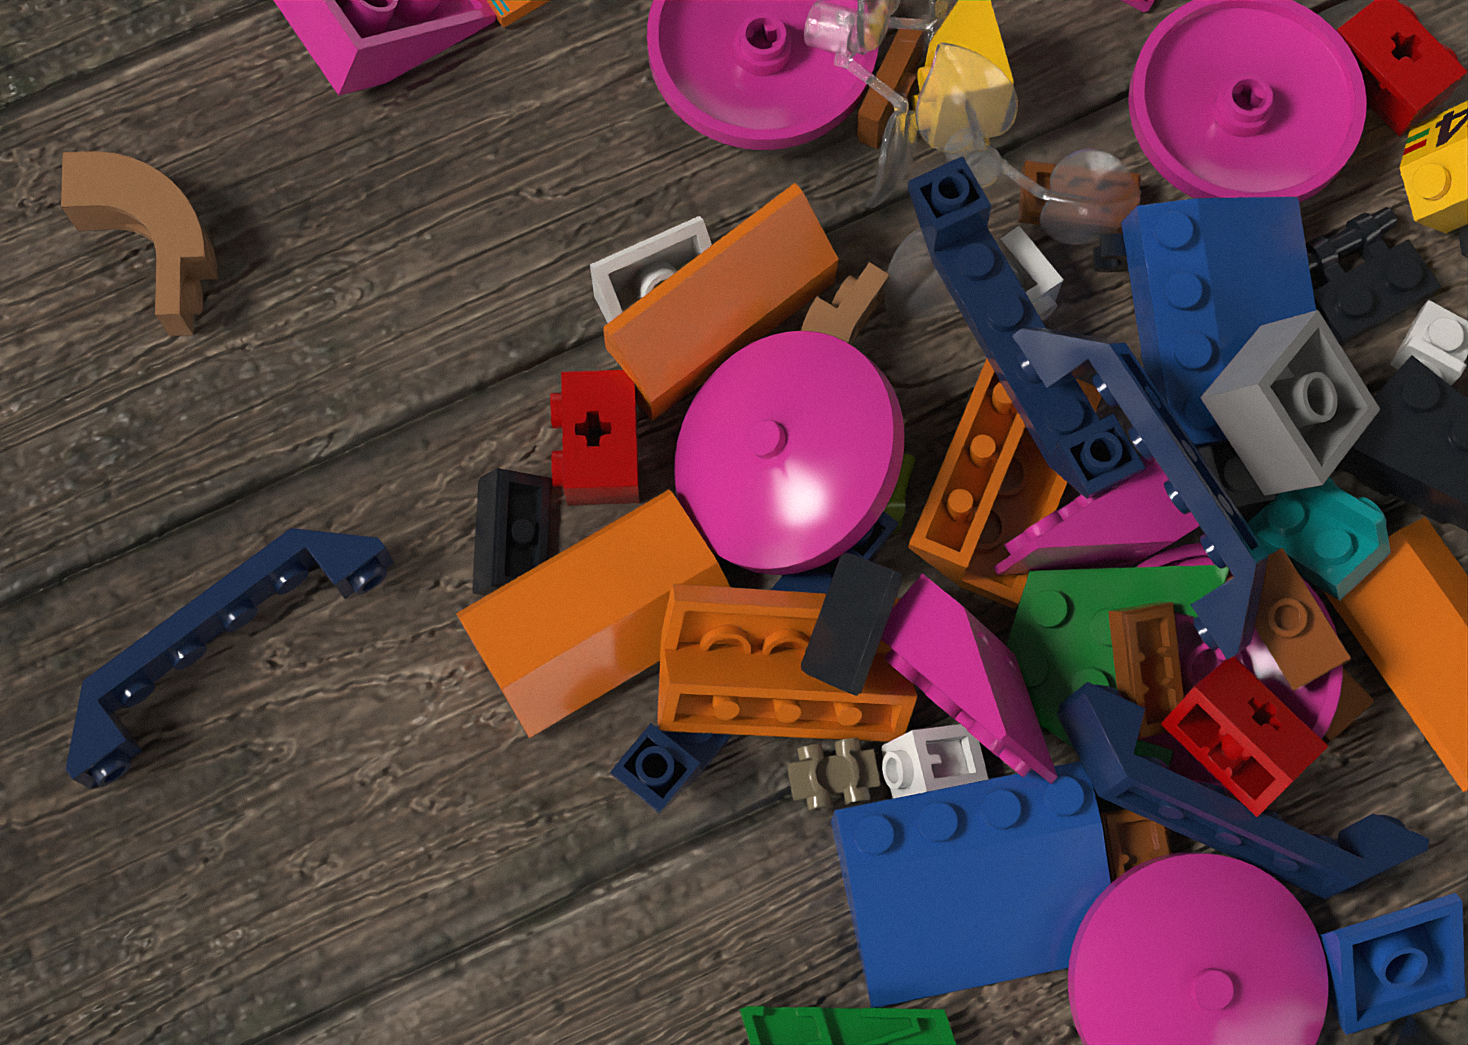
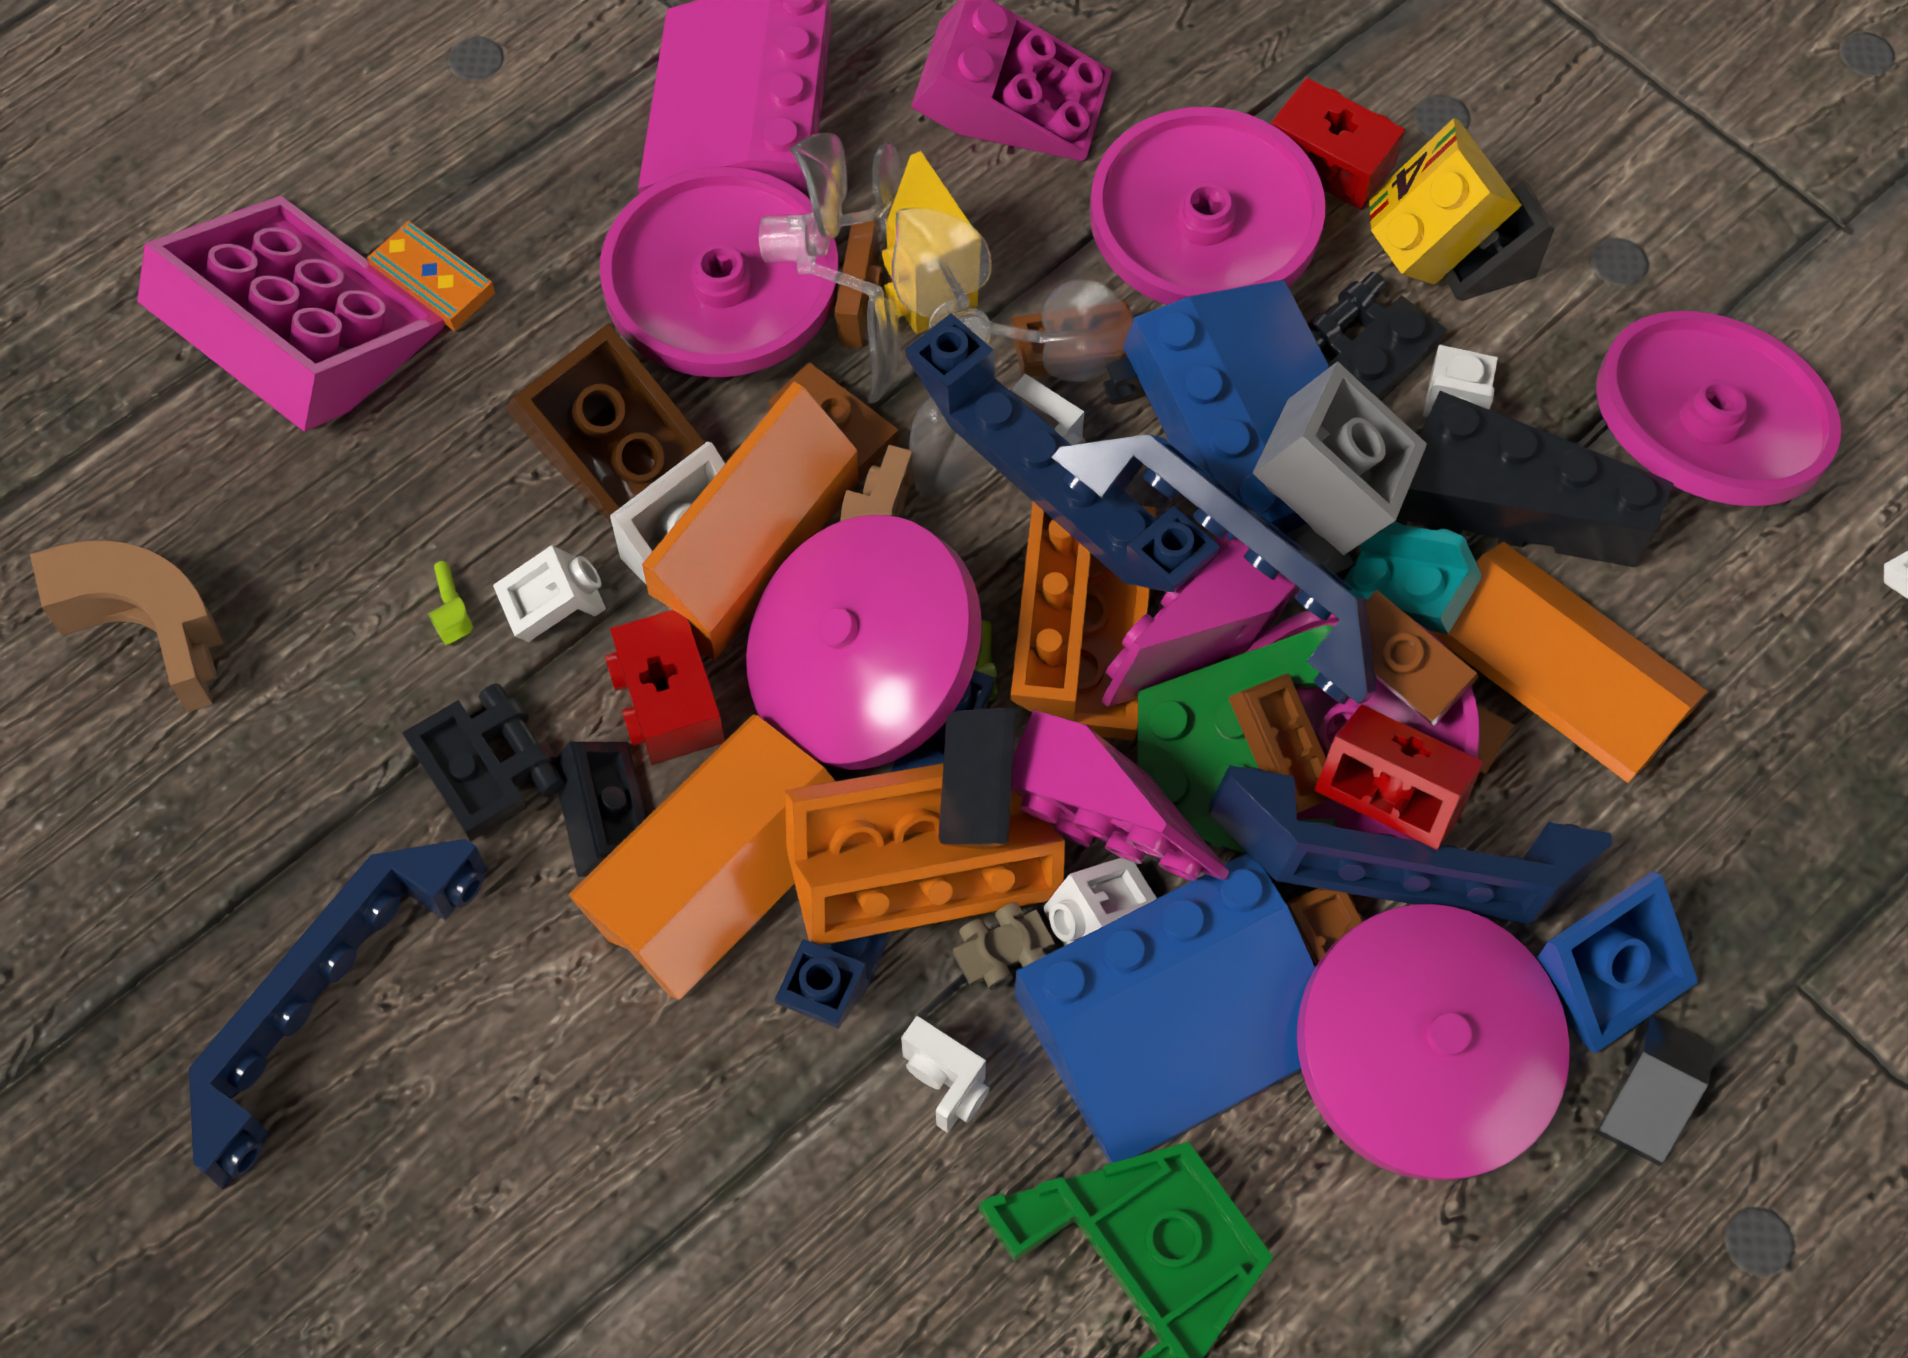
camera: 15 degrees left, 10 degrees down
none -> black plate [402,683,565,842]
none -> lime hand [428,561,474,645]
none -> white bracket [493,545,606,642]
none -> reddish brown slope [506,323,705,525]
none -> dark orange plate [769,362,899,479]
none -> white bracket [901,1016,989,1133]

